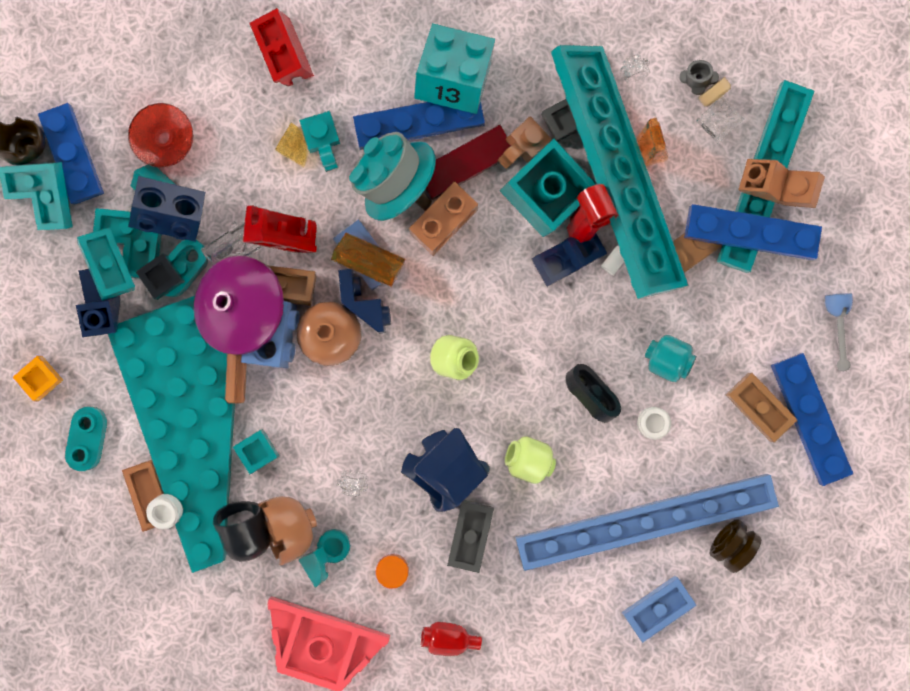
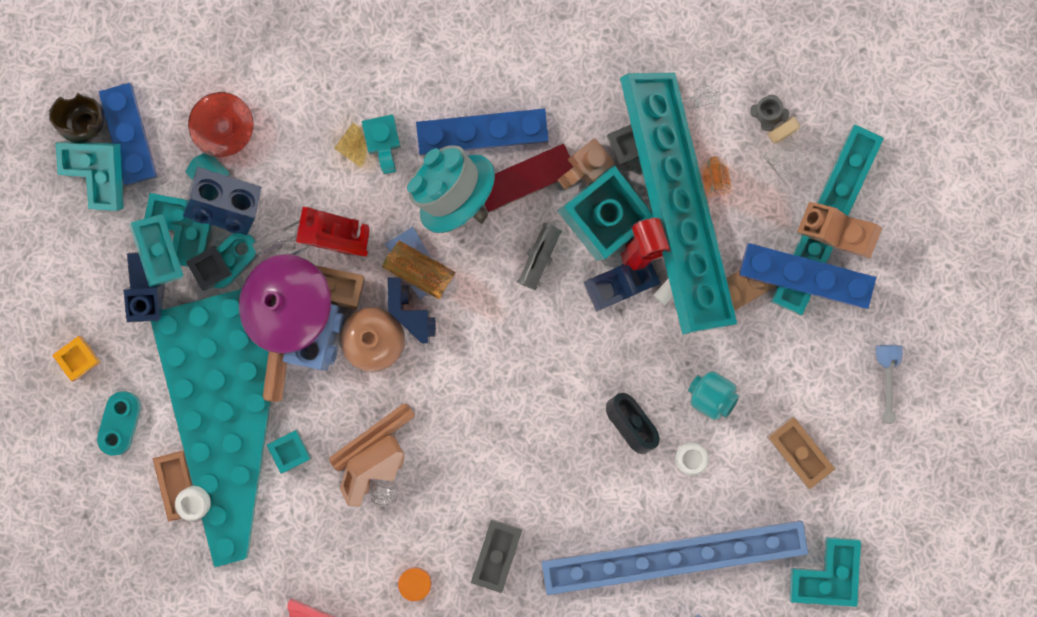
camera: 10 degrees right, 0 degrees up
black helmet [213,501,270,562] -> none
red hinge [249,8,314,86] -> none
nougat cylinder [258,496,317,566] -> none
teal tile [299,547,329,587] -> none
teal tile [317,529,351,563] -> none
dark blue piece [401,428,490,512] -> none
nougat brick [409,181,478,256] -> none
teal brick [414,23,495,114] -> none
yellowish green head [430,335,479,380] -> none
yellowish green head [505,436,556,484] -> none
dark brown wheel [709,519,762,573] -> none
blue plate [770,353,853,486] -> none
none -> nougat axle [329,403,415,472]
none -> nougat slope [340,435,404,507]
none -> dark grey pin [517,223,562,291]
none -> teal plate [789,537,861,607]

